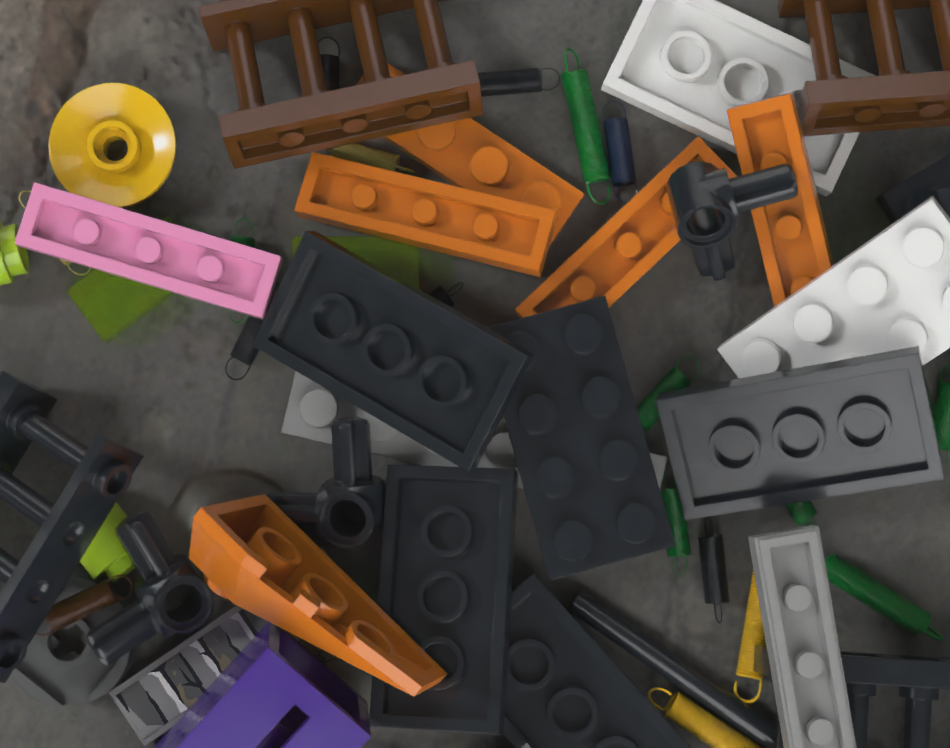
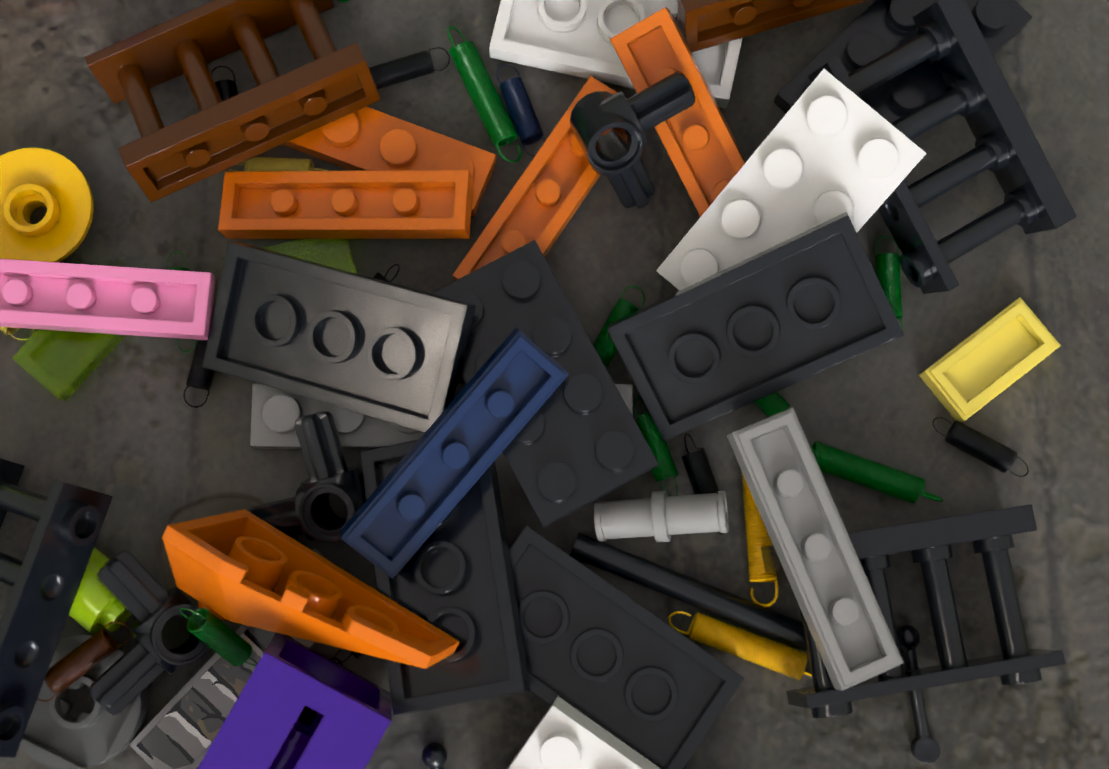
camera: 10 degrees left, 5 degrees down
none -> green piece [180,608,258,666]
none -> dark blue tile [339,328,569,579]
none -> light grey pin [594,490,729,542]

